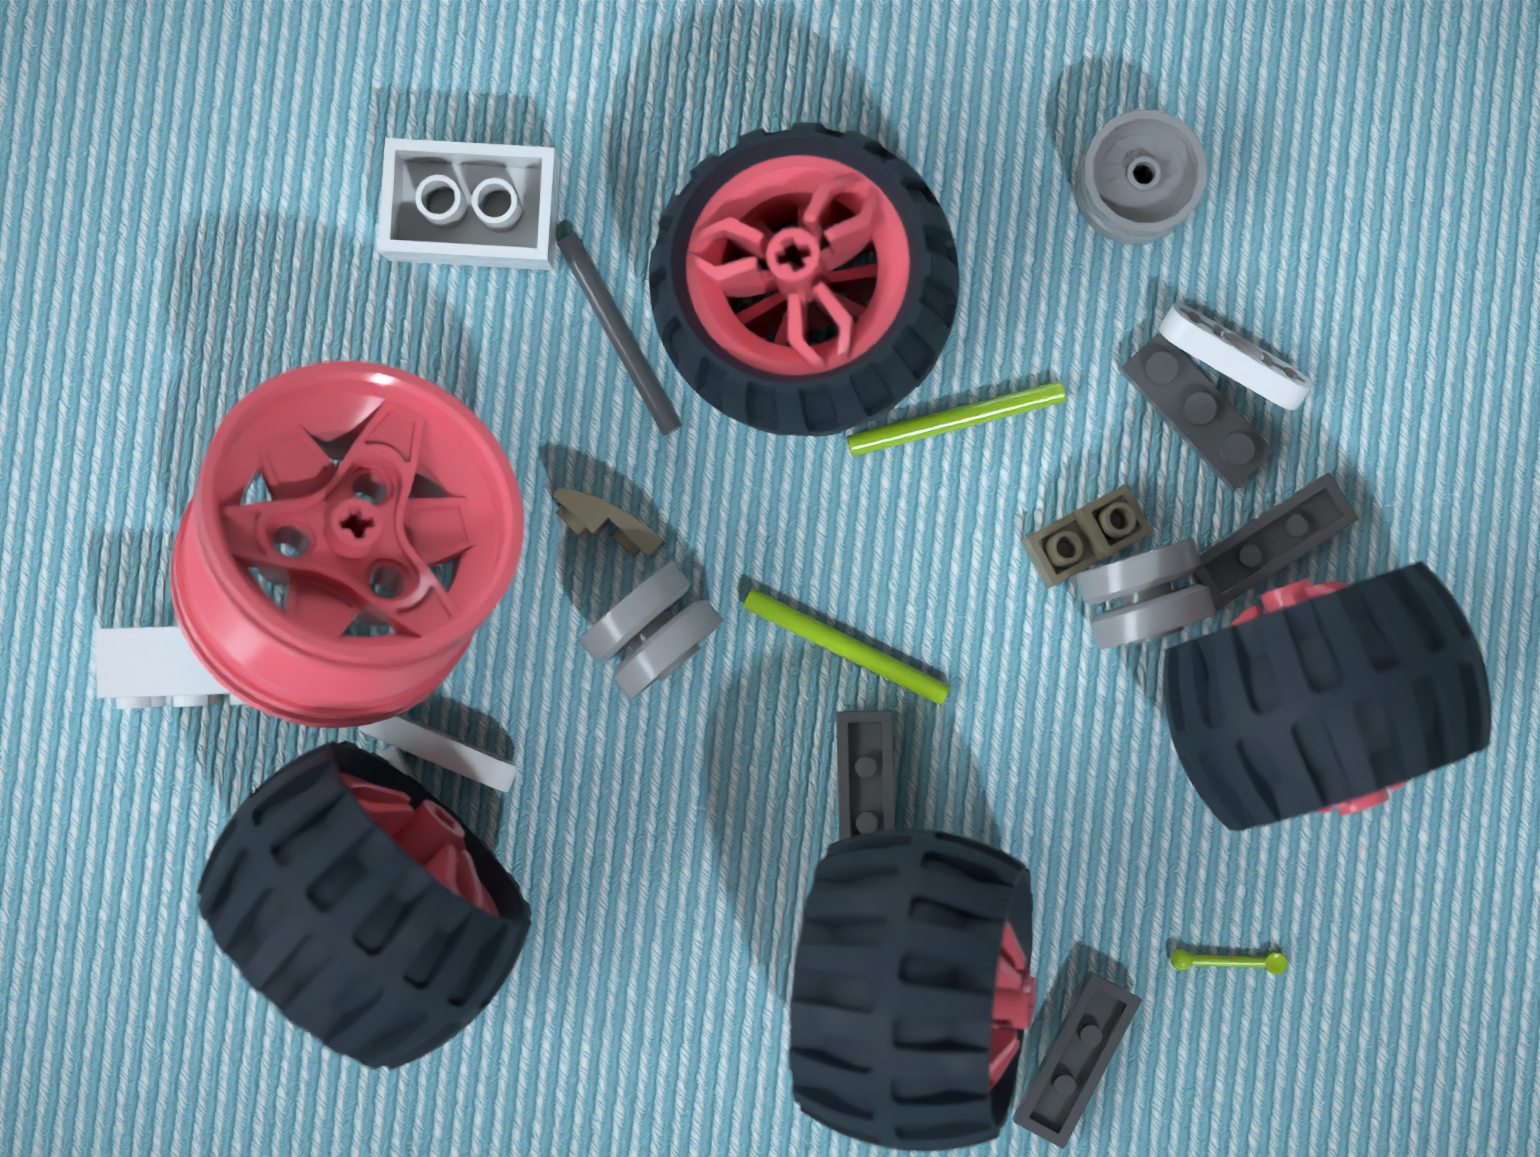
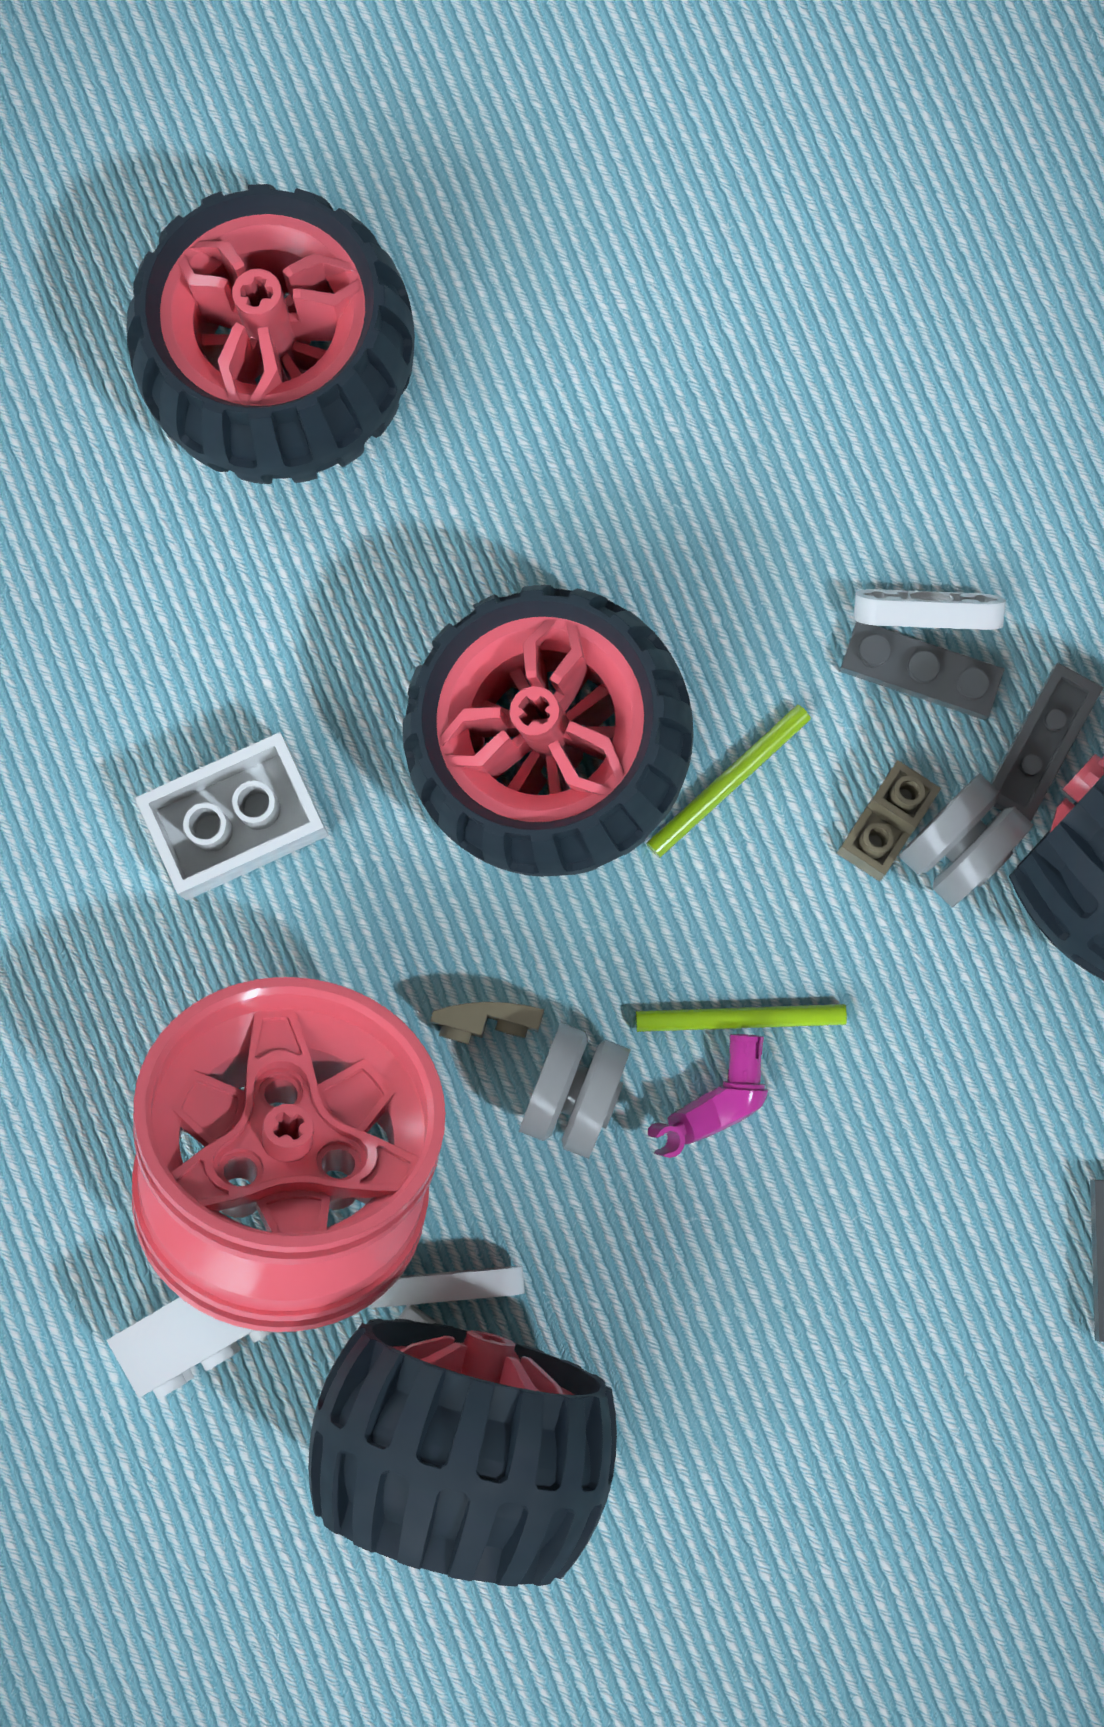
camera: 35 degrees left, 5 degrees down
dark grey bar [557,233,683,436] -> none
black wheel [788,829,1036,1152] -> none
dark grey plate [836,710,895,841] -> none
light grey wheel [1075,110,1207,245] -> none
none -> dark pink arm [648,1034,768,1158]

